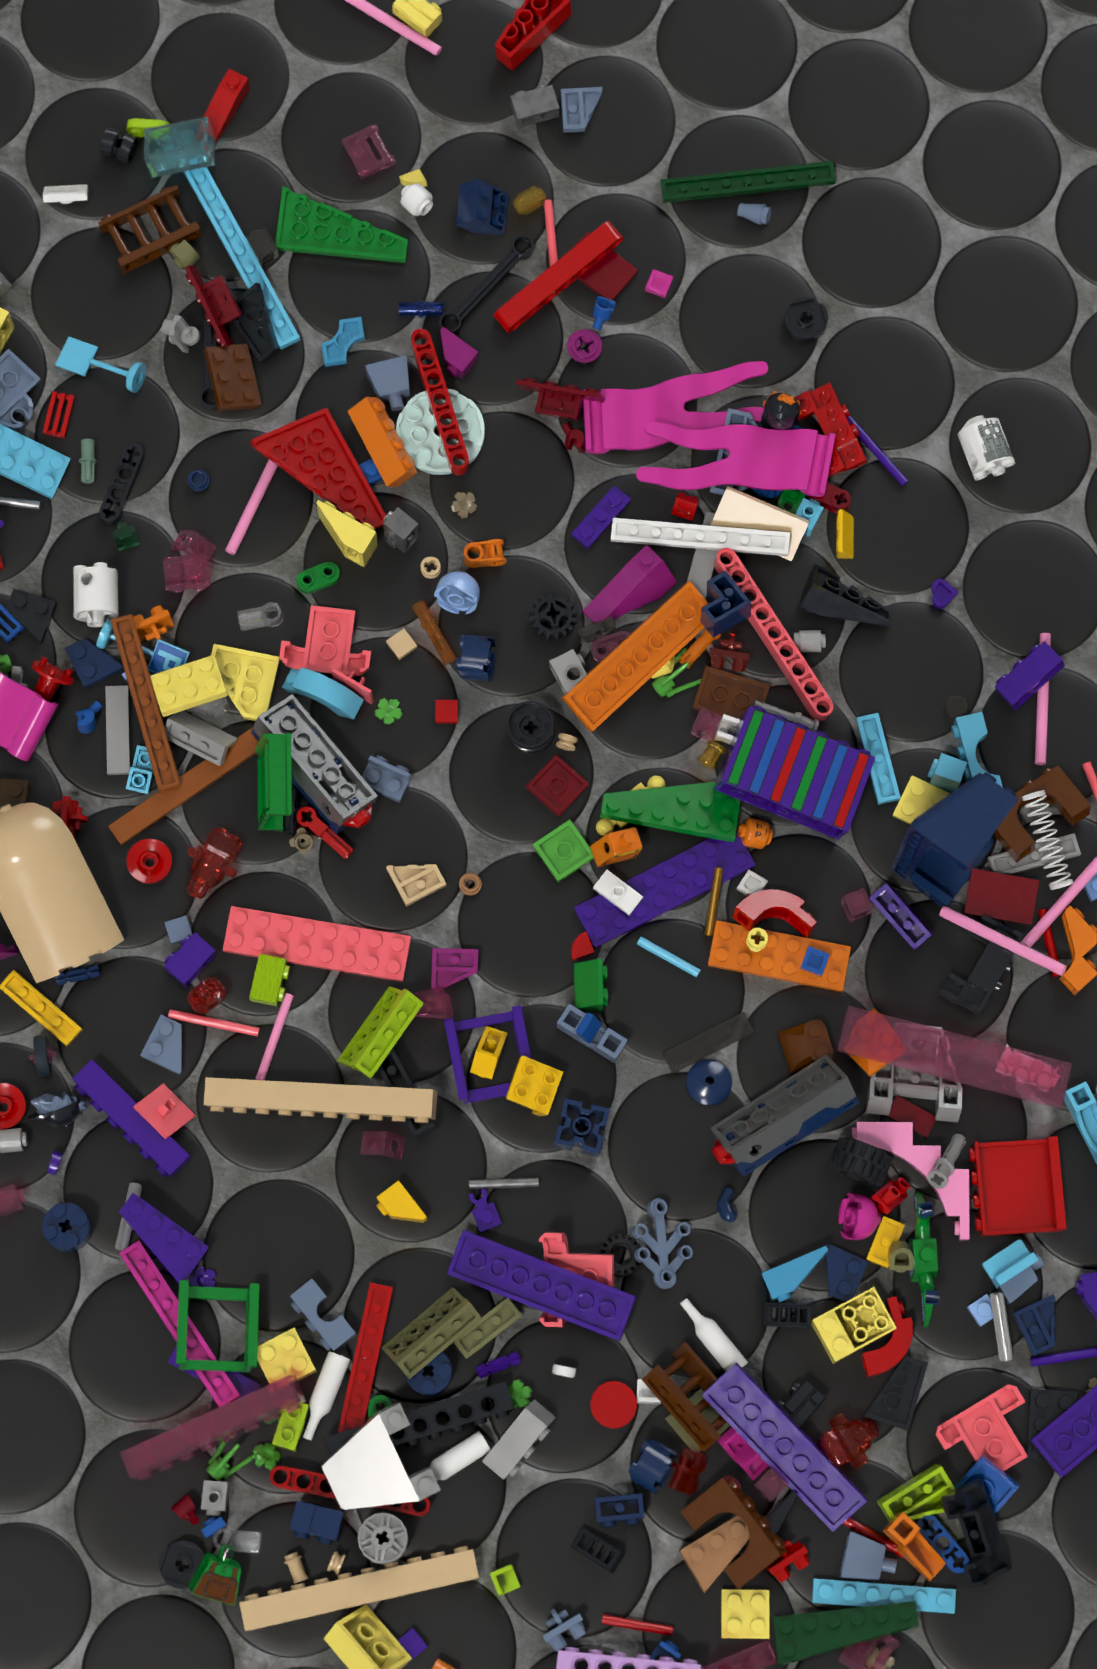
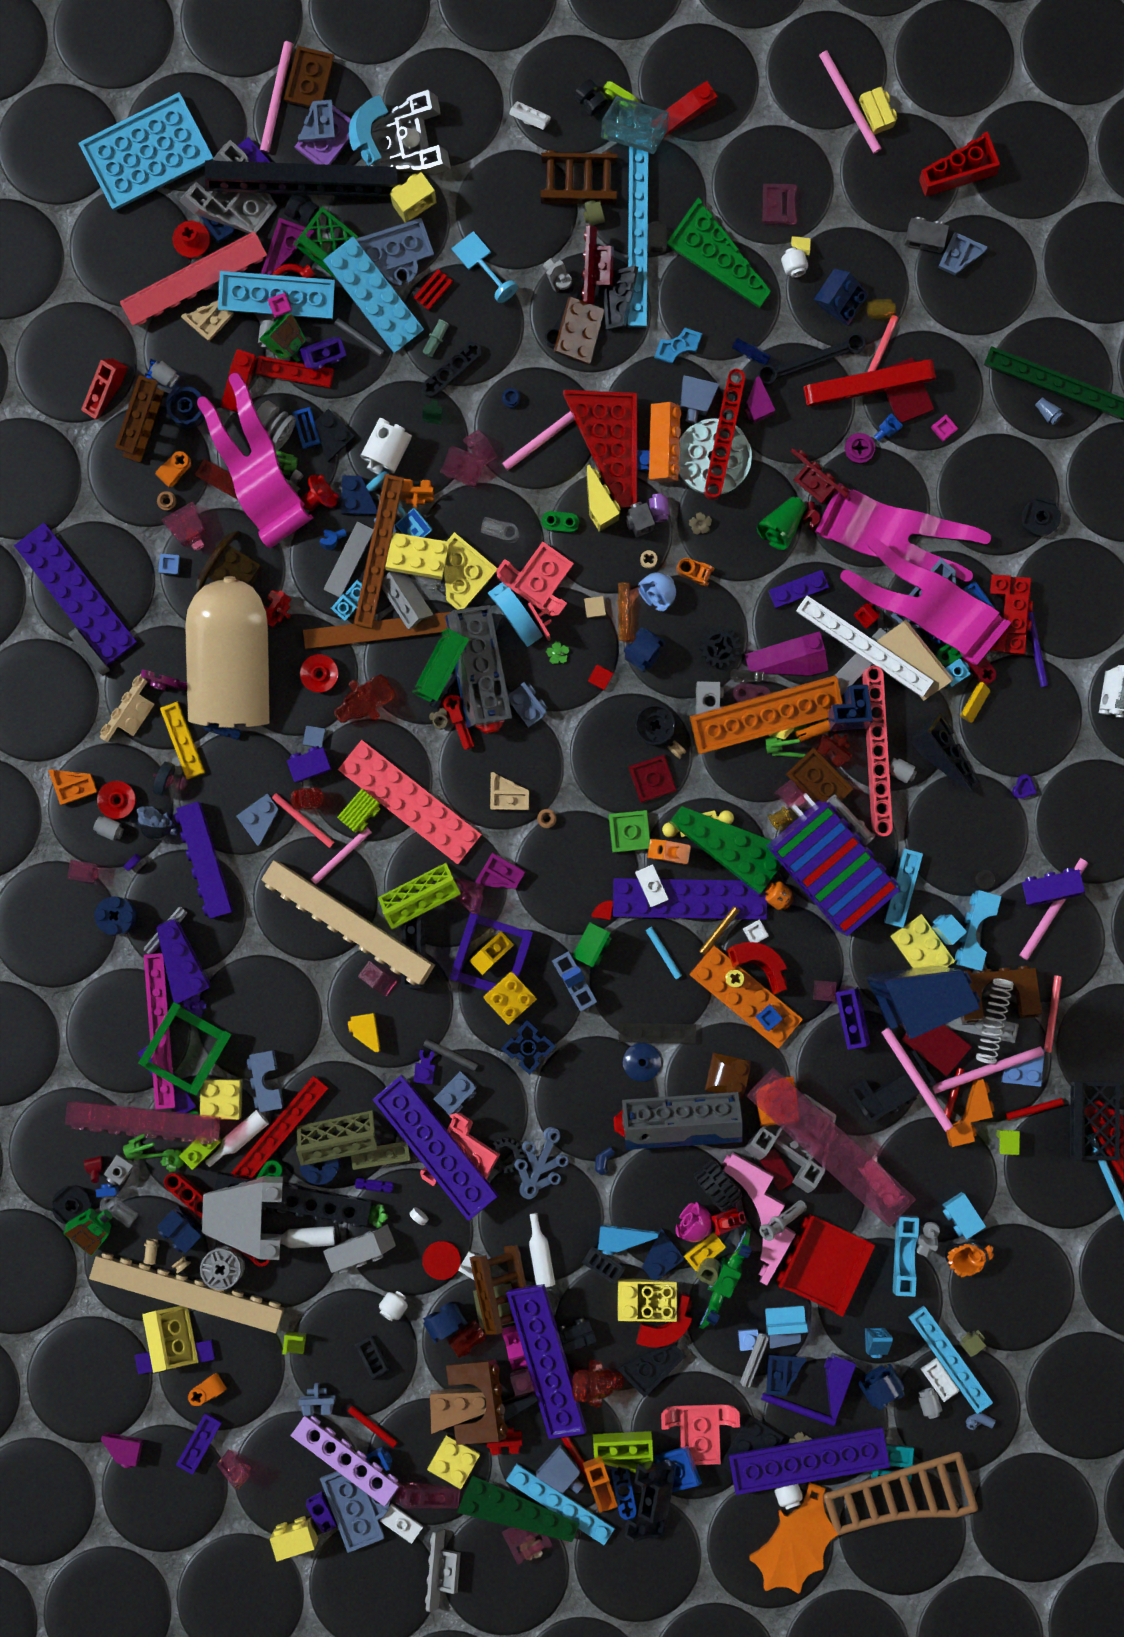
camera: 30 degrees right, 10 degrees up
coral piece [133,1083,196,1139] -> none
dark blue brick [594,1493,645,1527] -> none
black hair [761,391,802,430] -> none
none -> white head [379,1291,408,1321]
none -> sand blue bracket [434,1071,477,1116]
none -> medium lavender brick [649,493,670,523]
none -> green cone [756,497,806,550]

